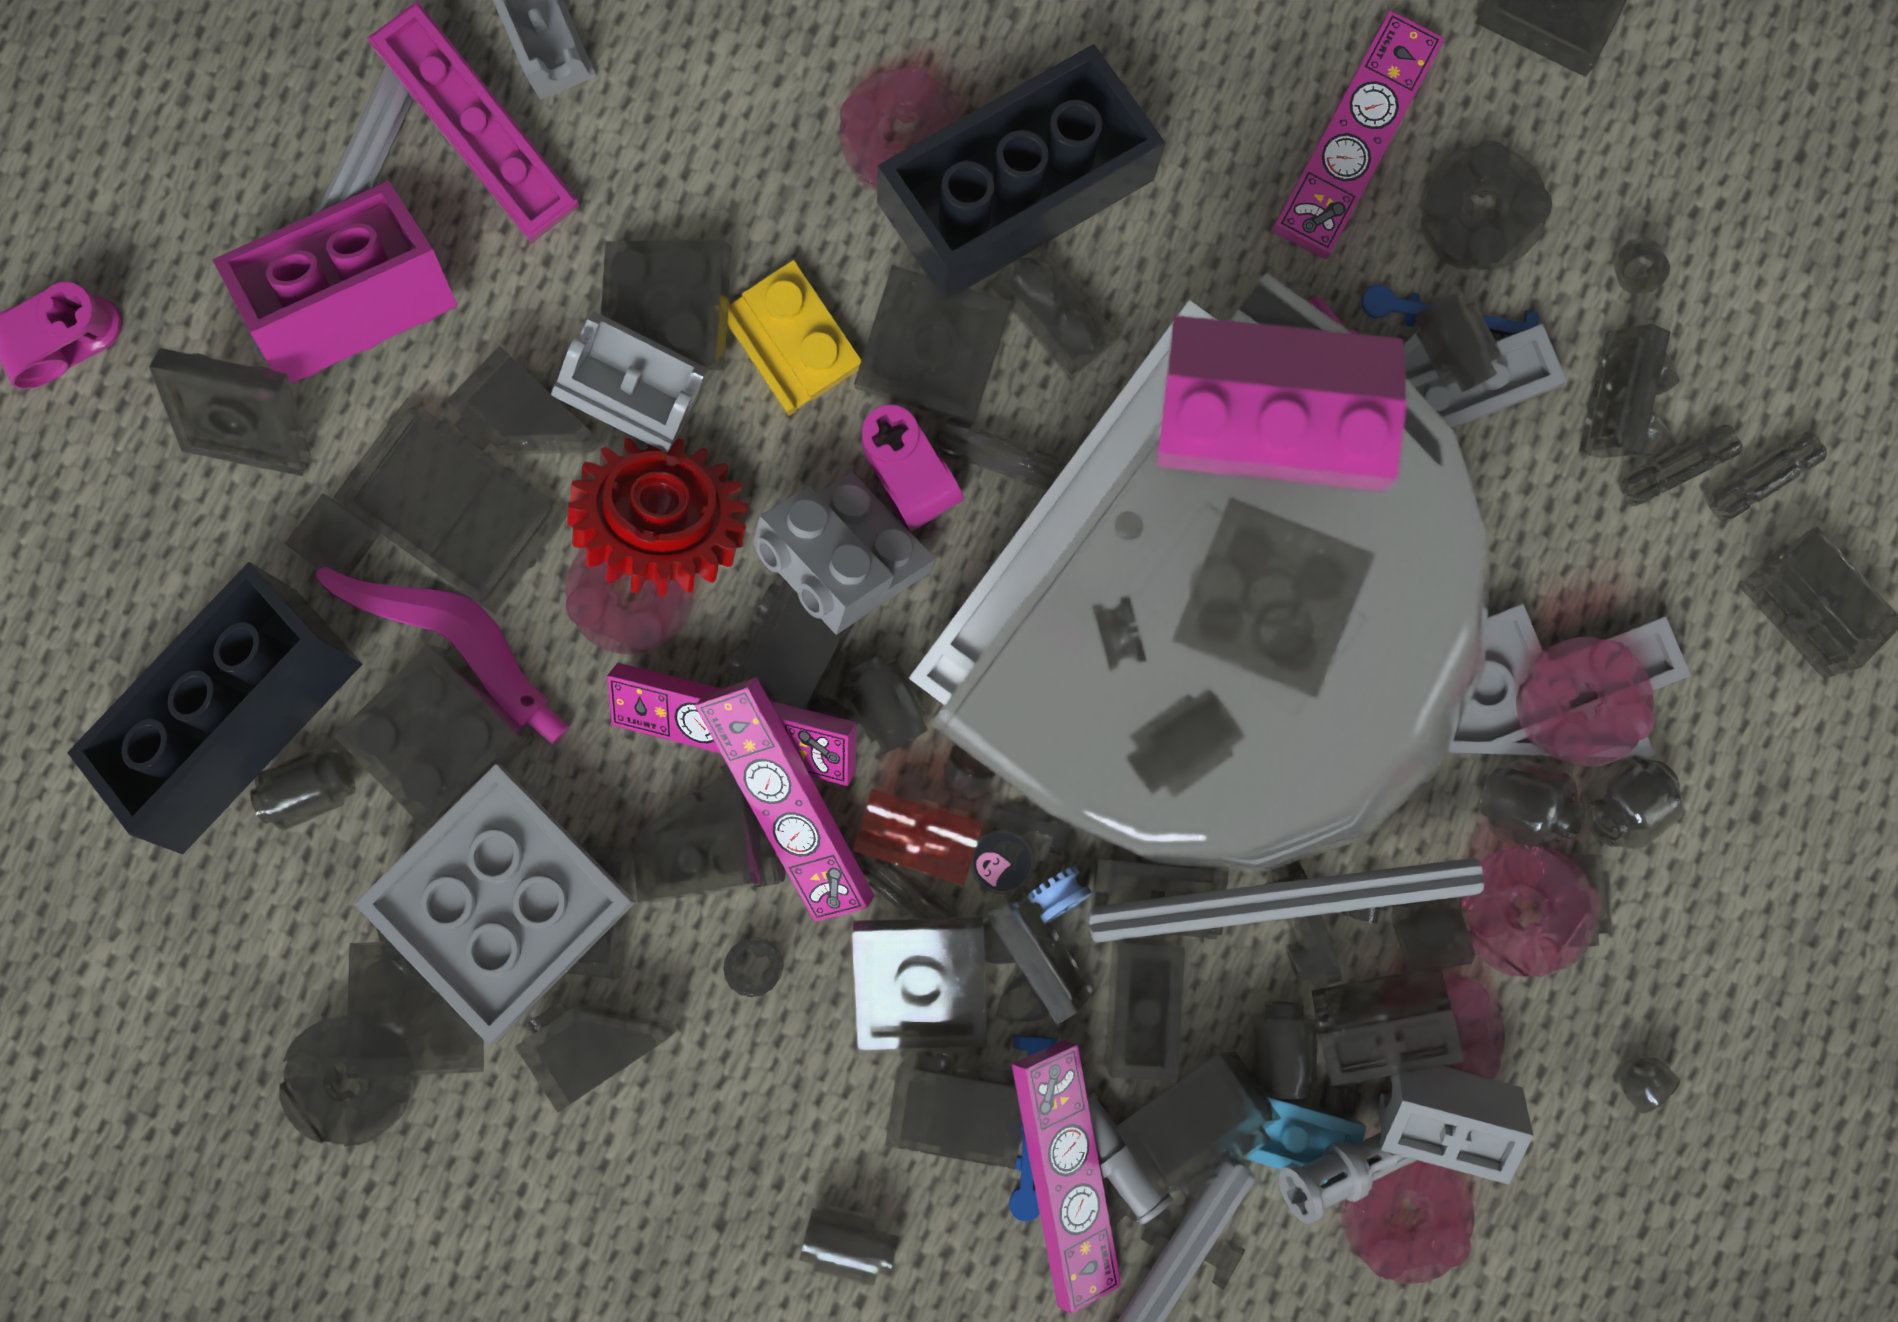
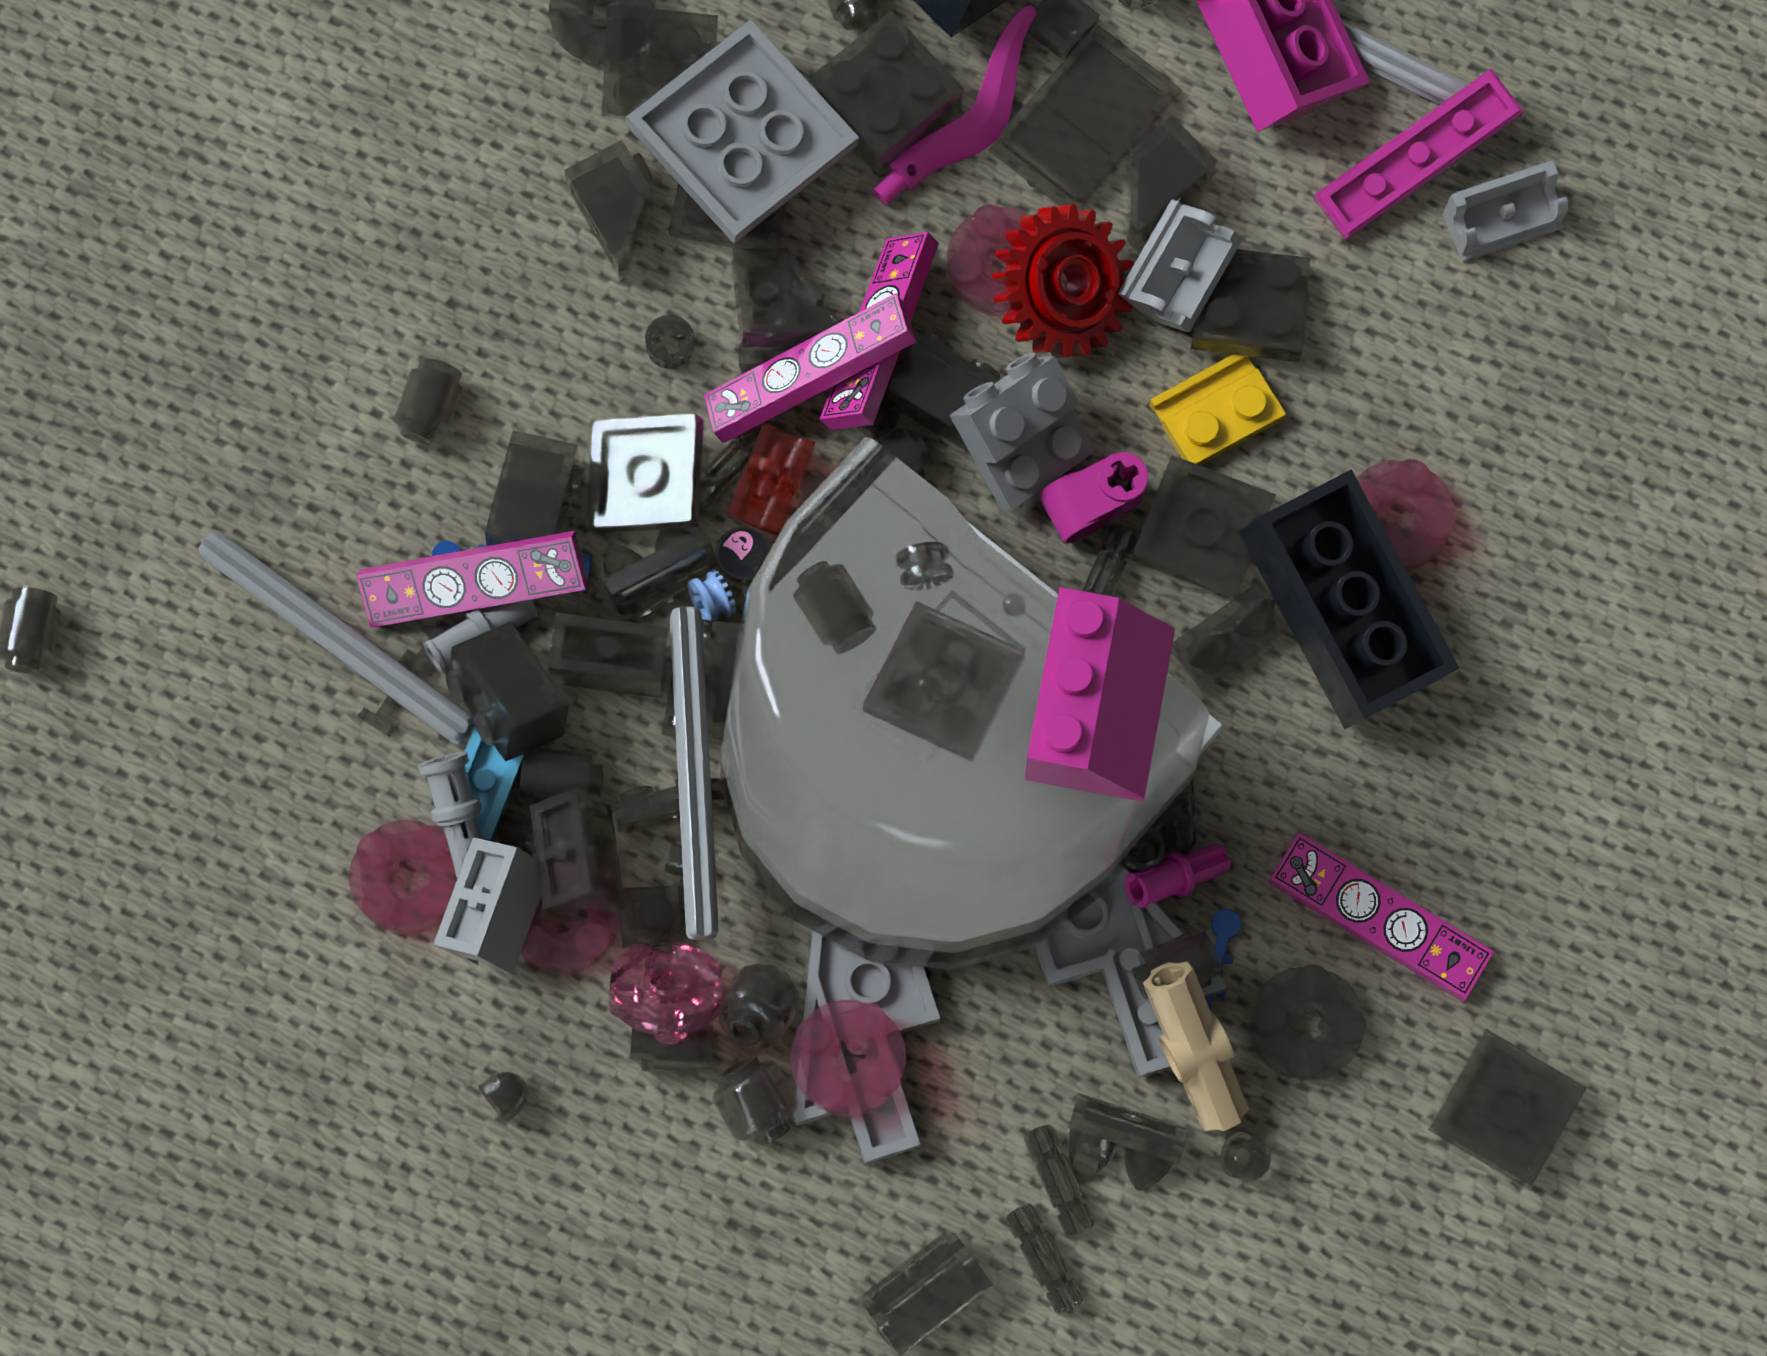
camera: 85 degrees right, 10 degrees down
none -> tan piece [1143,961,1249,1131]

